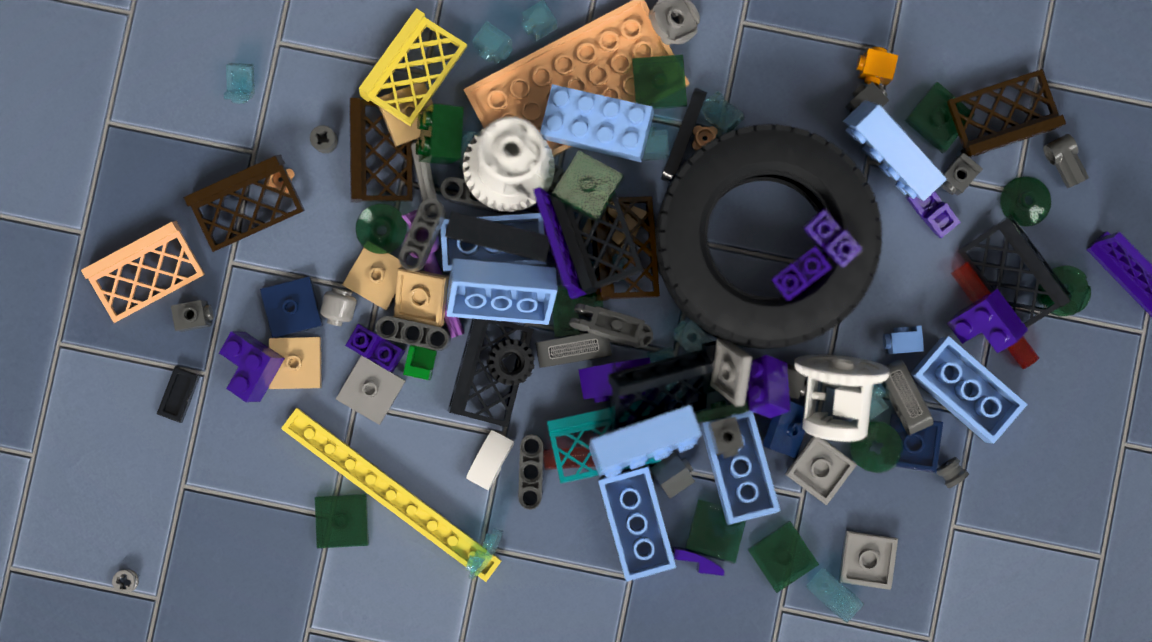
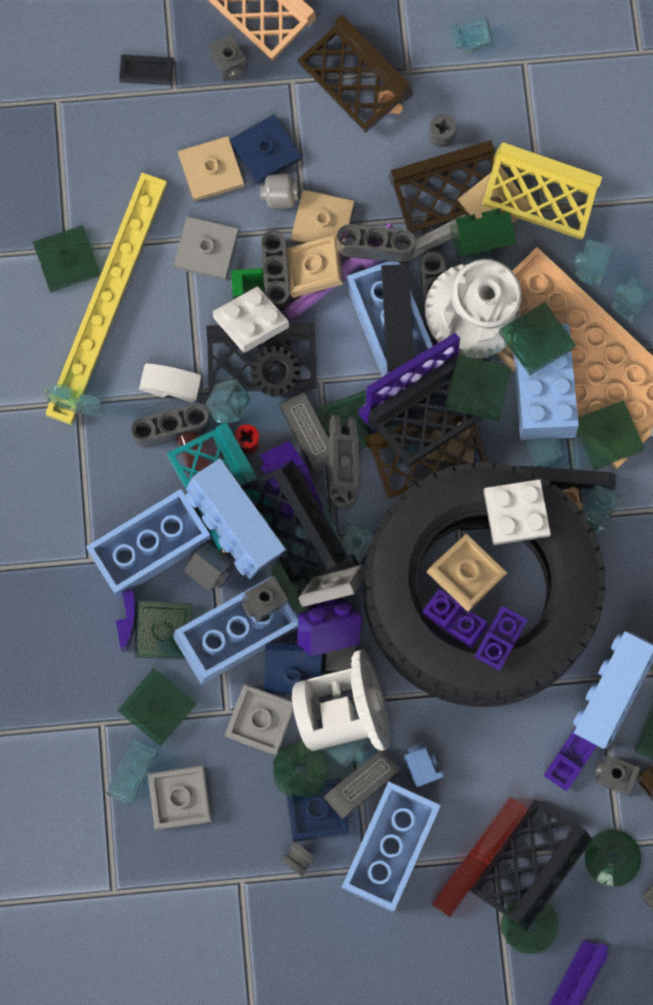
camera: 70 degrees right, 10 degrees down
dark purple brick [219,331,285,402] -> none
dark purple slope [345,324,405,373] -> none
clear green dish [356,204,407,254] -> none
light blue brick [447,258,557,325] -> none
dark purple brick [947,289,1028,353] -> none
none -> clear light blue brick [204,379,251,425]
none -> white plate [213,286,289,353]
none -> red bush [234,424,259,454]
none -> tan plate [427,533,507,612]
none -> white plate [484,480,550,545]
none -> clear green plate [499,302,576,376]

